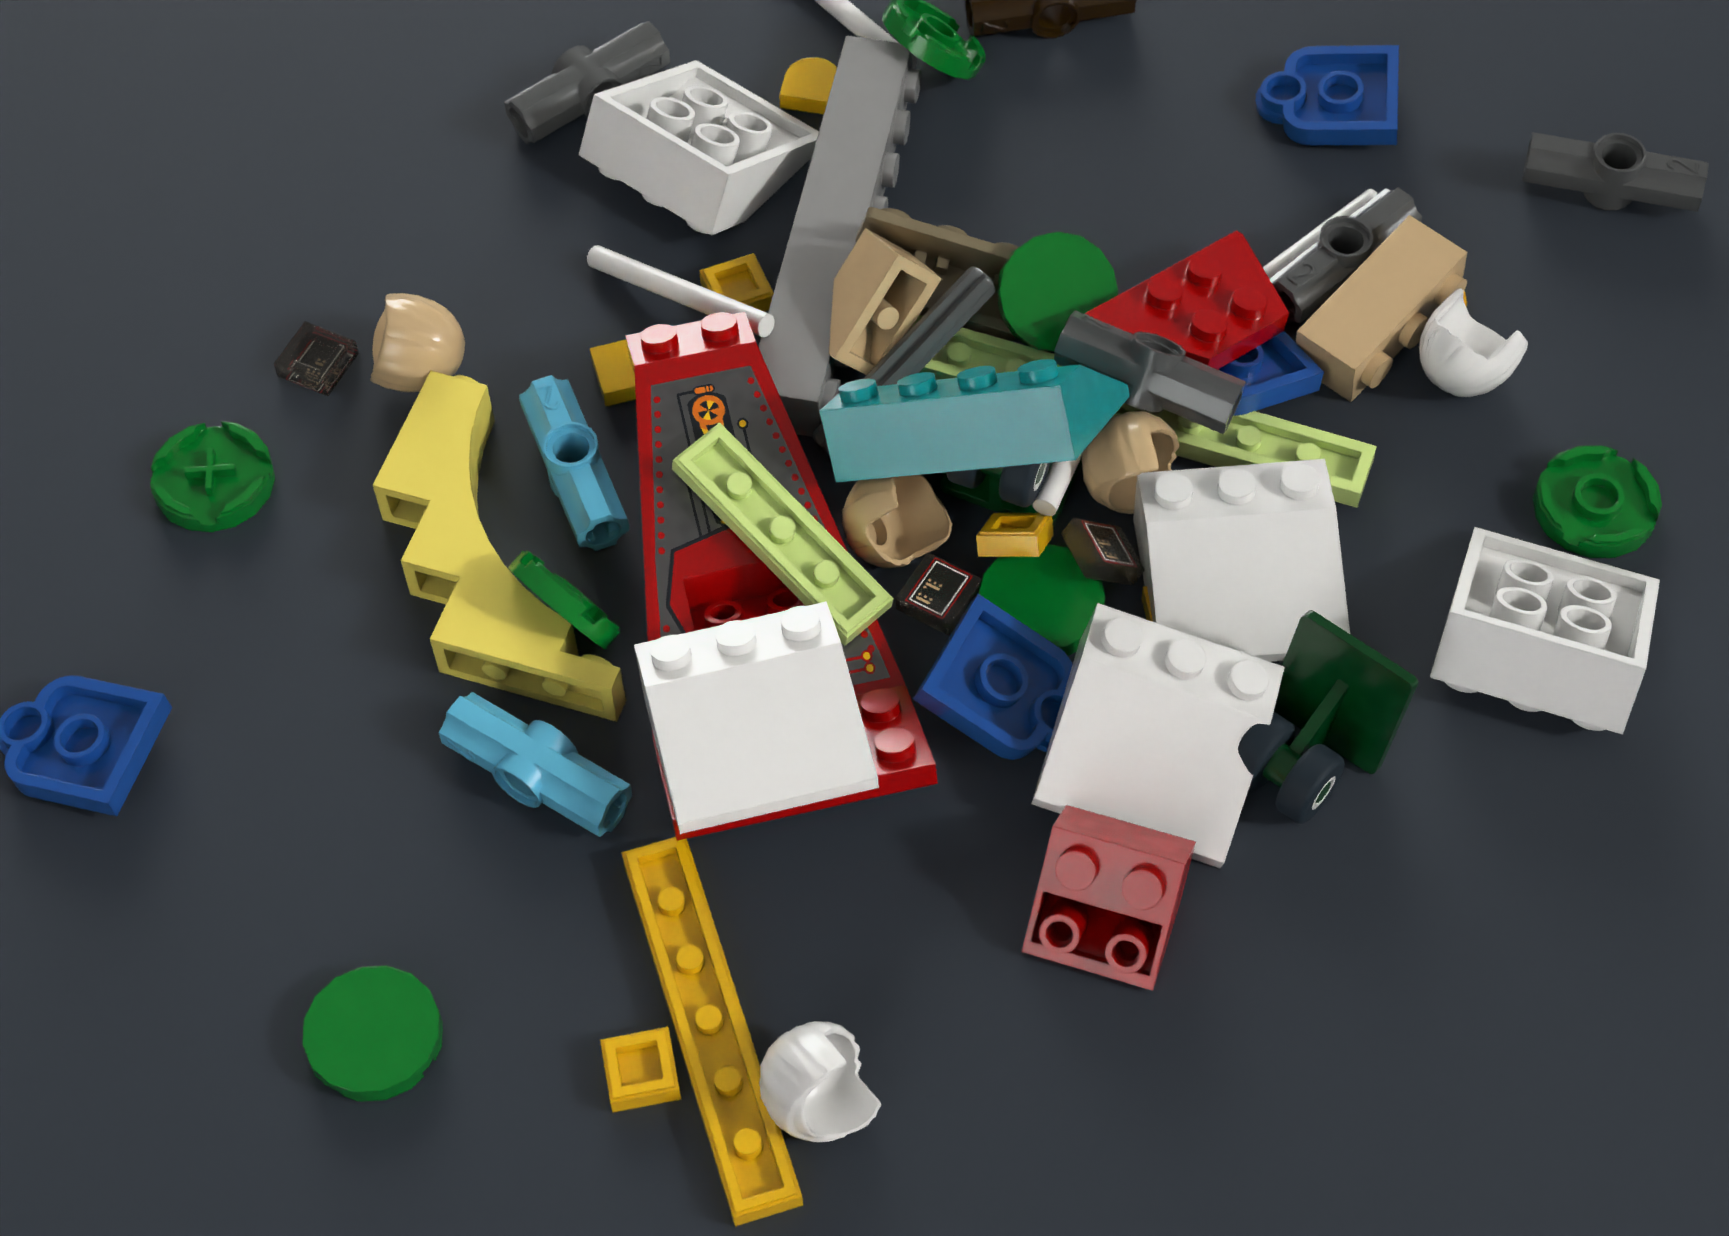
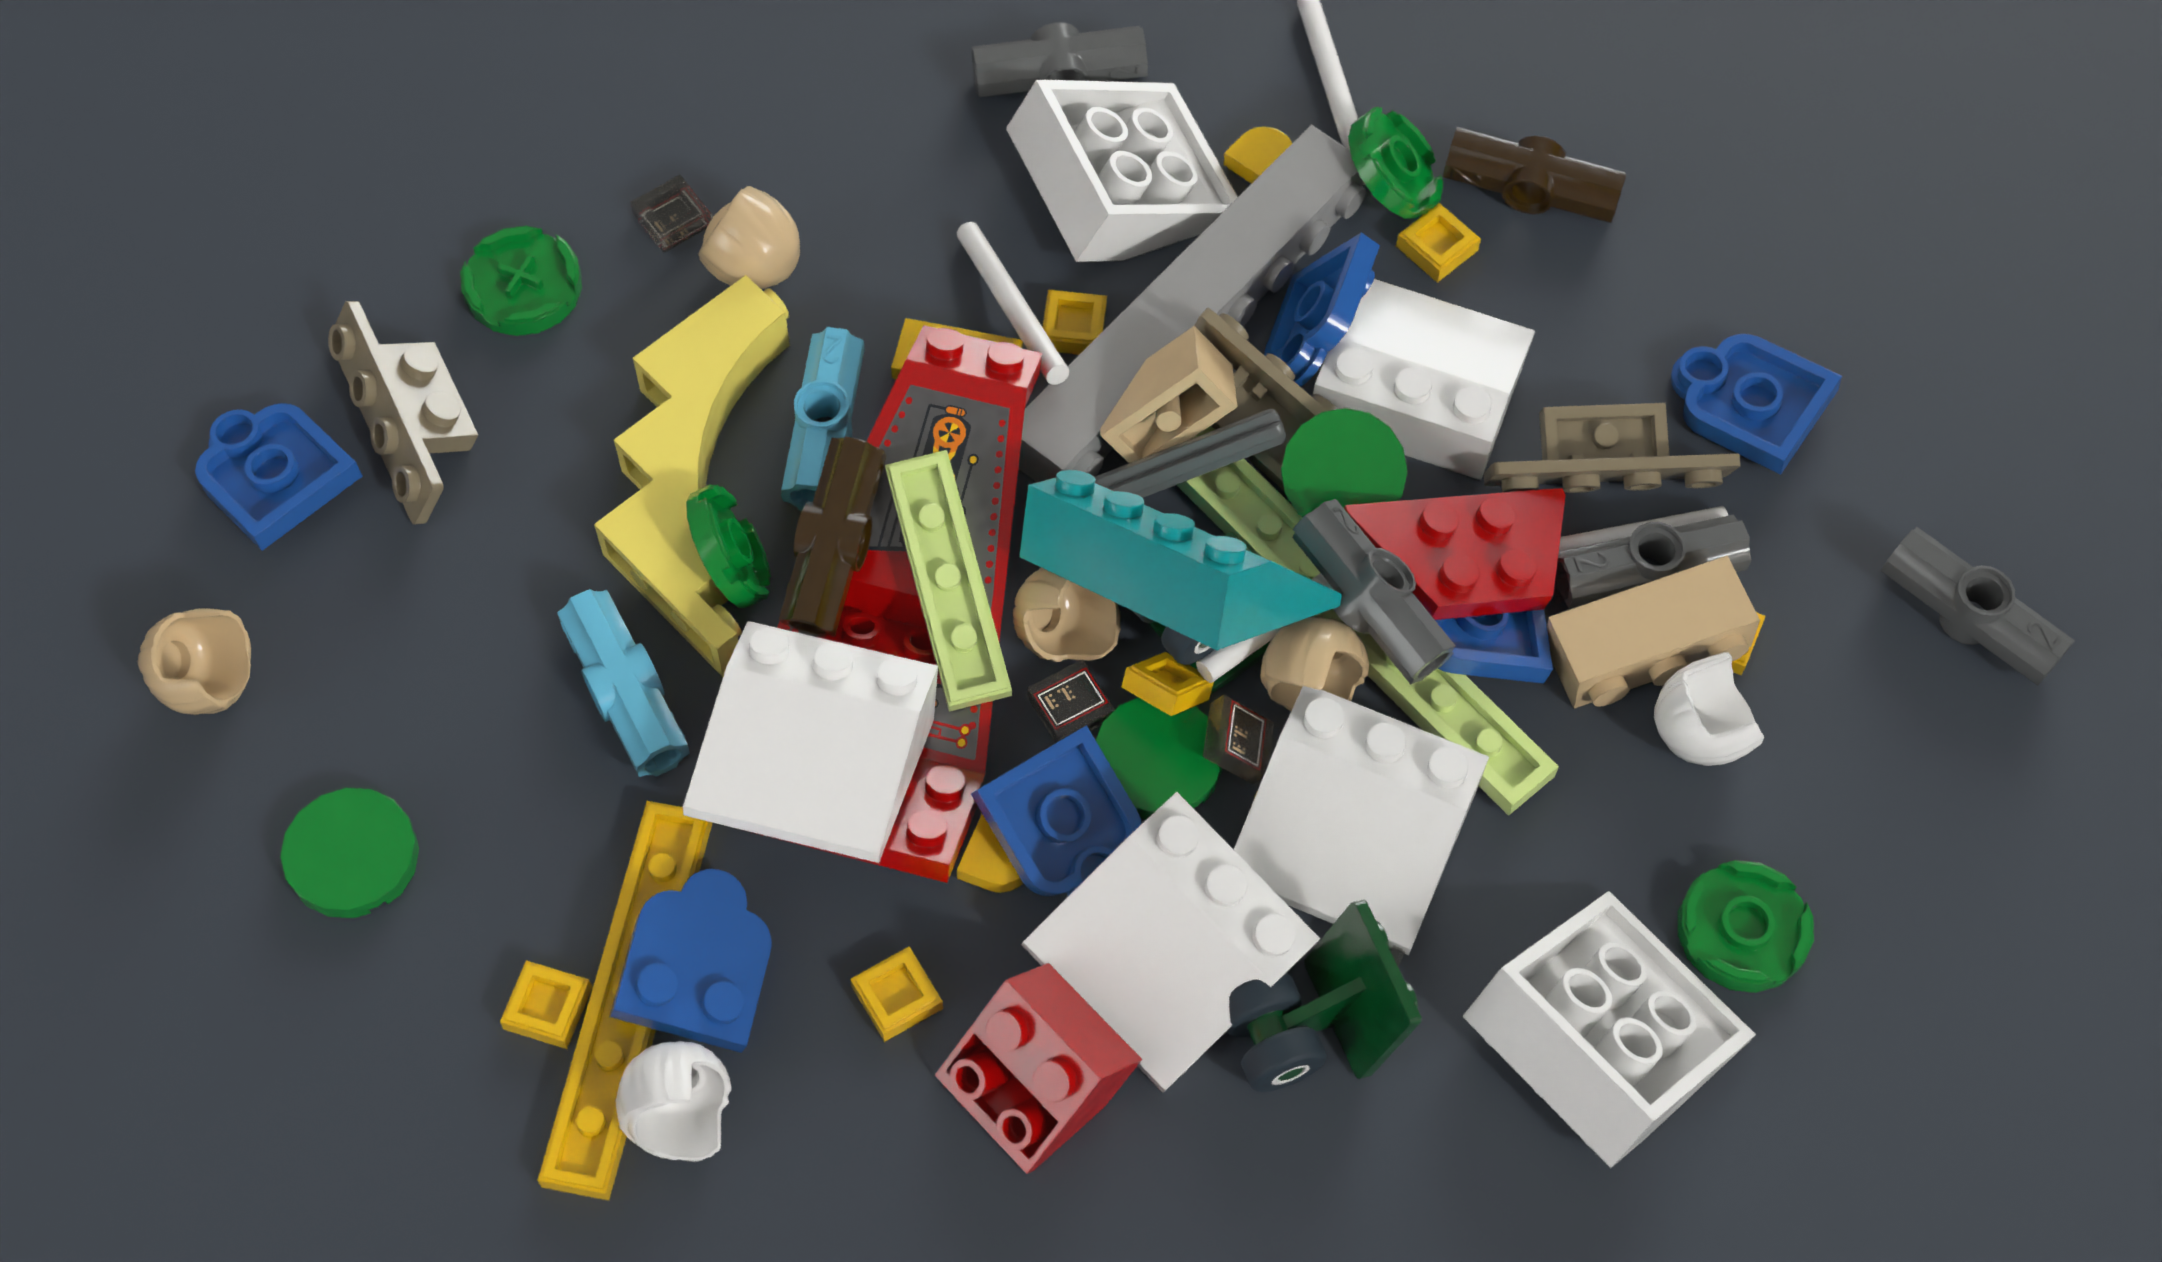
camera: 25 degrees right, 5 degrees up
none -> tan hair [137,609,251,715]
none -> dark tan bracket [328,301,478,524]
none -> blue plate [610,869,772,1053]
none -> dark brown piece [779,436,887,637]
none -> yellow tile [850,946,943,1042]
none -> yellow tile [957,814,1023,892]
none -> blue plate [1264,232,1380,387]
none -> white slope [1313,279,1535,480]
none -> yellow tile [1396,203,1481,283]
none -> dark tan bracket [1484,403,1740,493]

